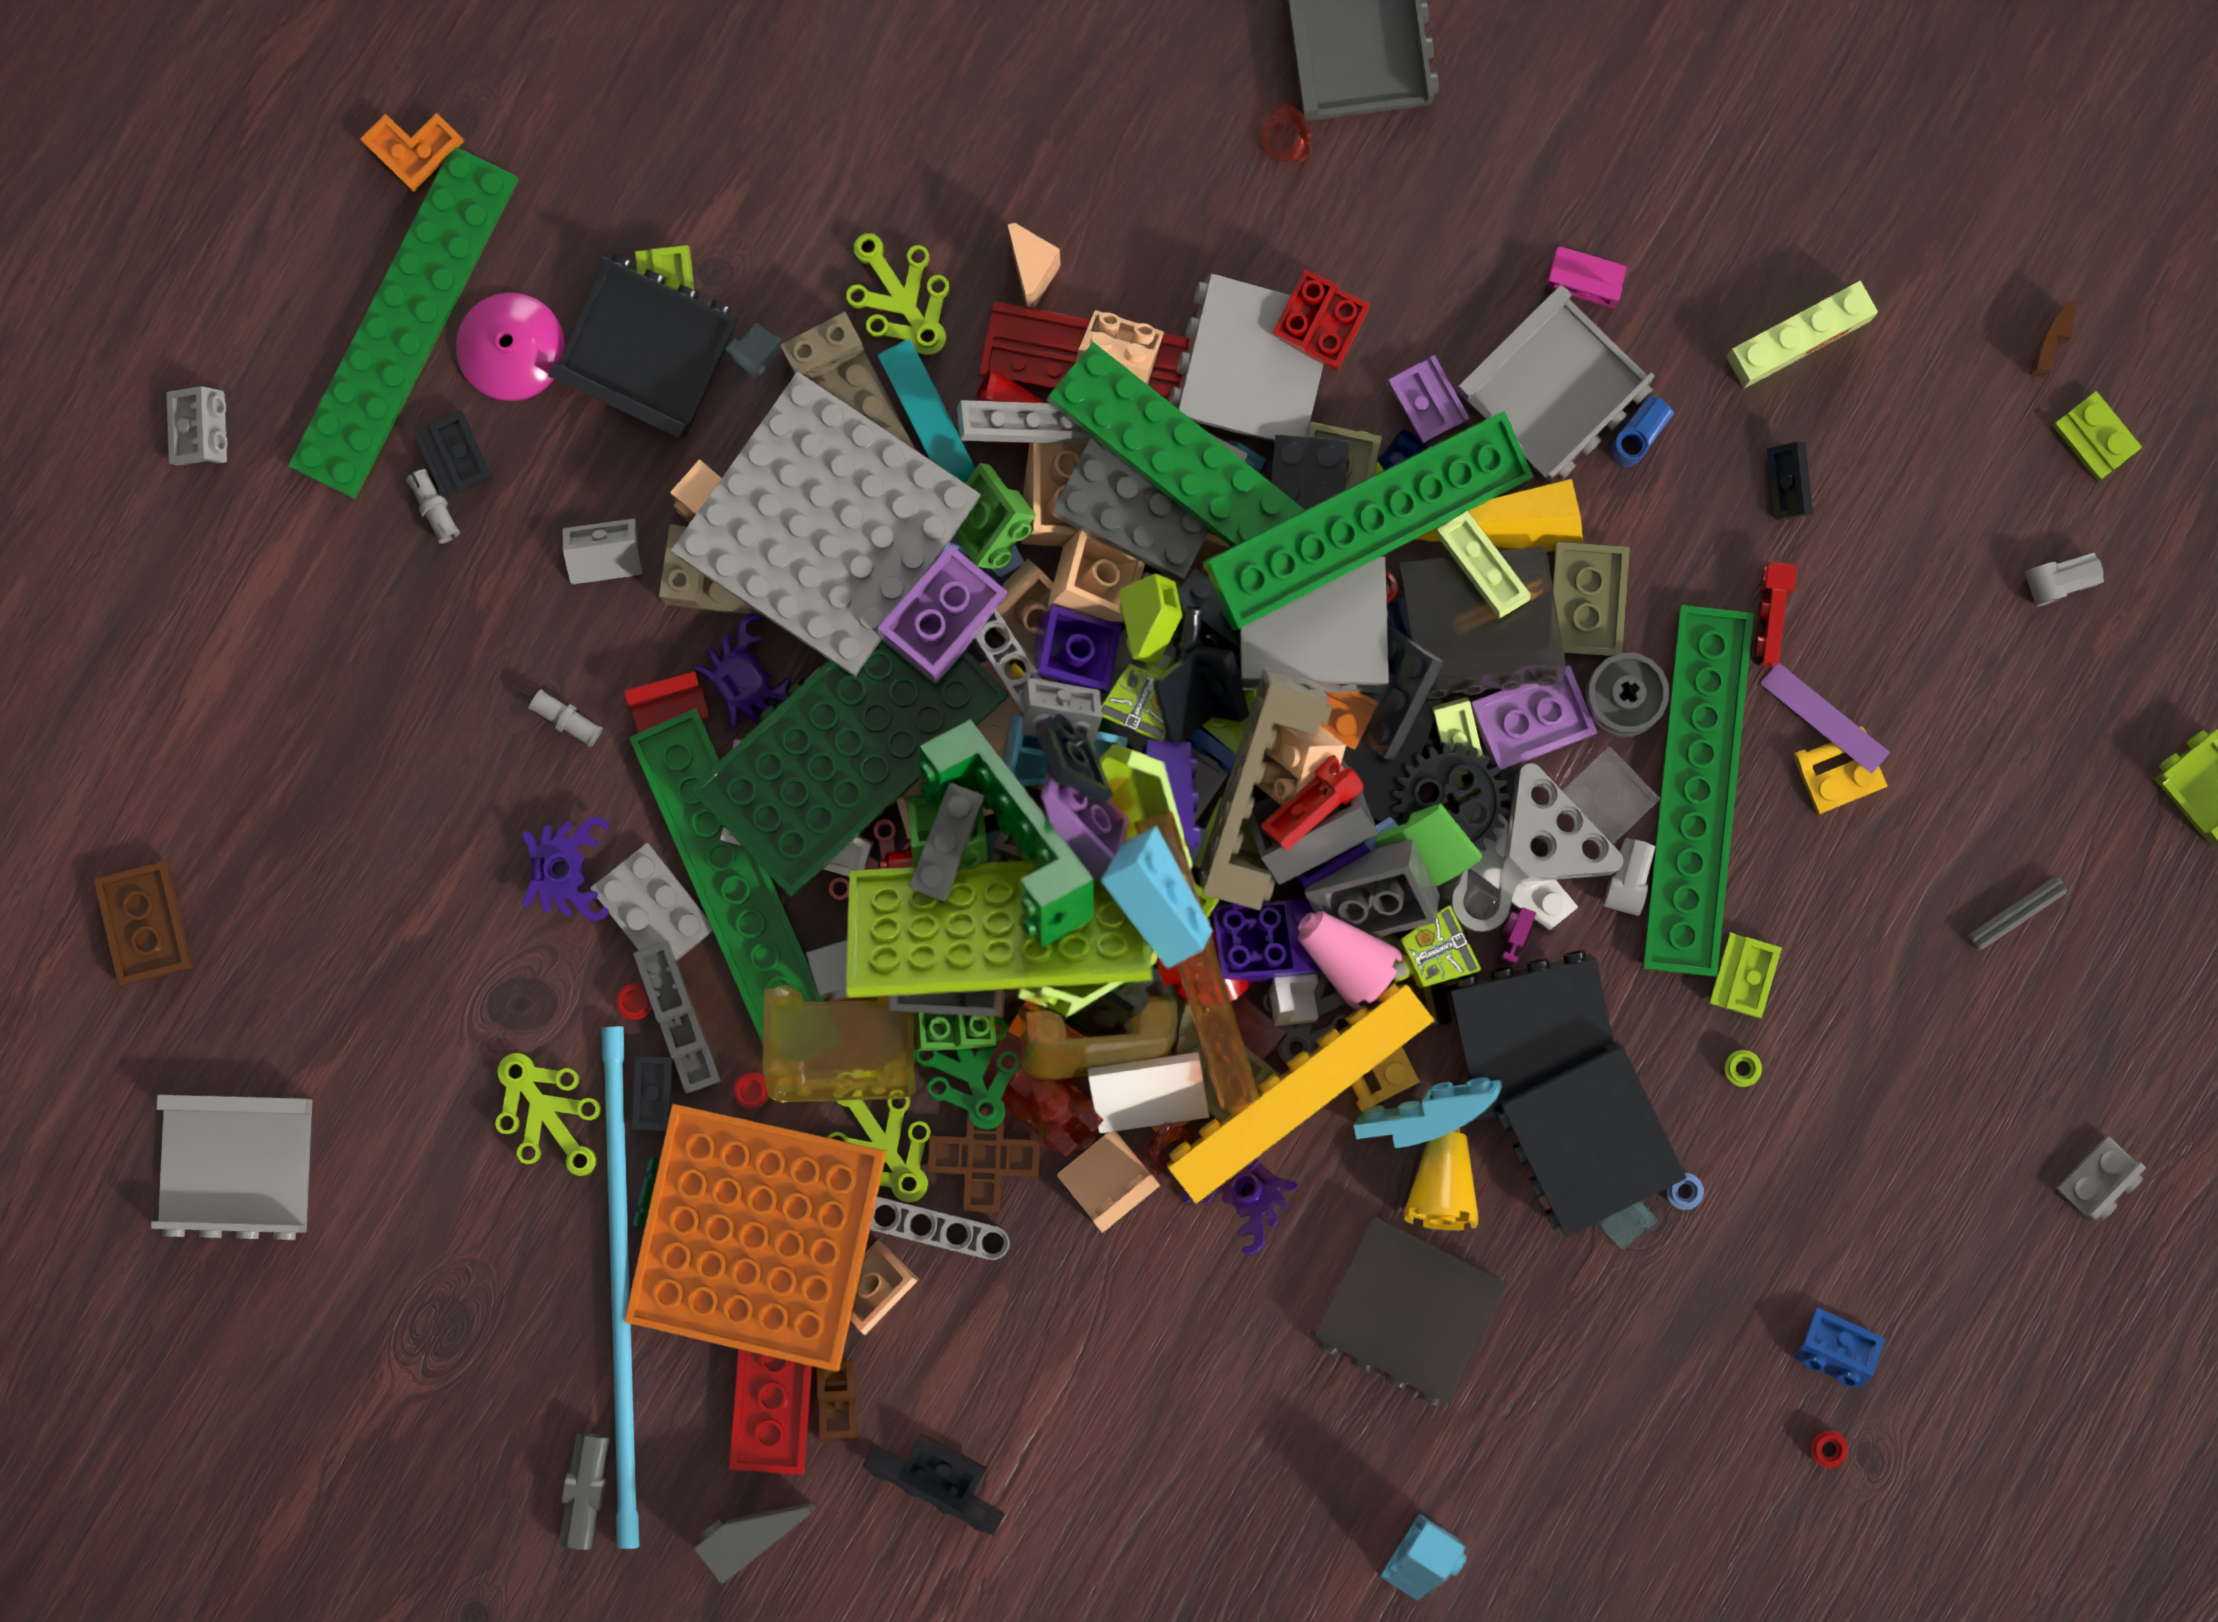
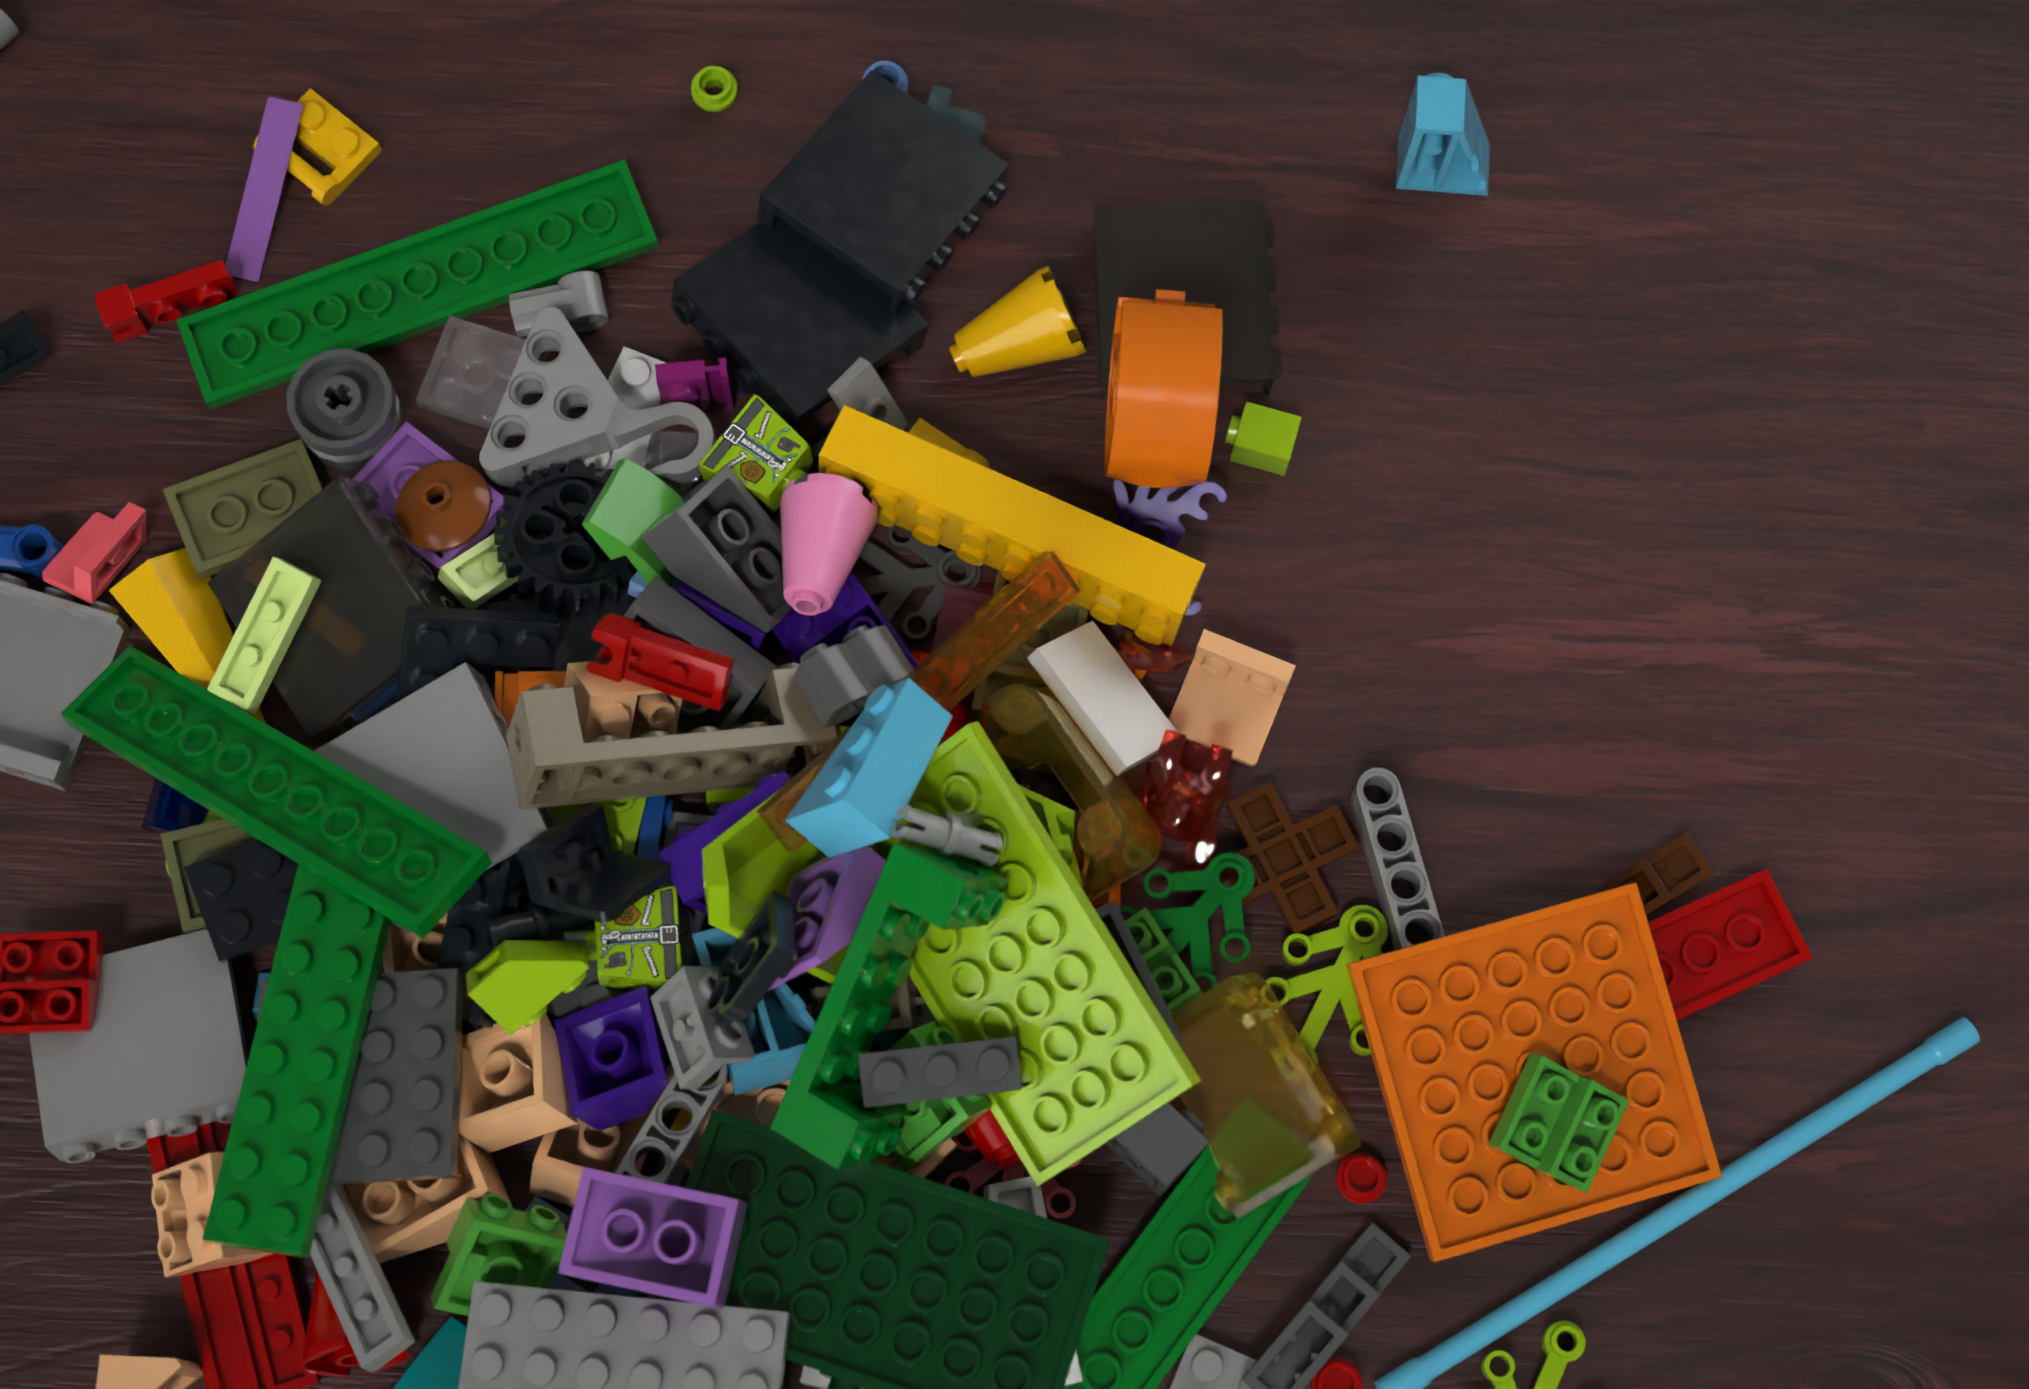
camera: 125 degrees left, 10 degrees down
dark grey piece [559,1433,609,1550] -> none
black plate [632,1056,673,1131] -> none
dark green axle [633,1157,660,1230] -> none
dark grey slope [694,1502,817,1584] -> none
light nougat slope [850,1240,919,1335] -> none
black bracket [862,1433,1004,1535] -> none
white panel [1268,974,1318,1026] -> none
medium azure slope [1353,1078,1502,1148] -> none
medium lavender plate [1387,355,1469,445] -> none
lime plate [1709,932,1782,1019] -> none
none -> coral panel [42,502,147,604]
none -> dark orange dish [396,461,491,552]
none -> dark grey brick [793,625,917,728]
none -> light grey plate [827,357,909,430]
none -> light grey pin [892,804,1003,867]
none -> orange animal [1104,289,1223,488]
none -> lime brick [1225,401,1302,476]
none -> bright green slope [1488,1052,1629,1193]

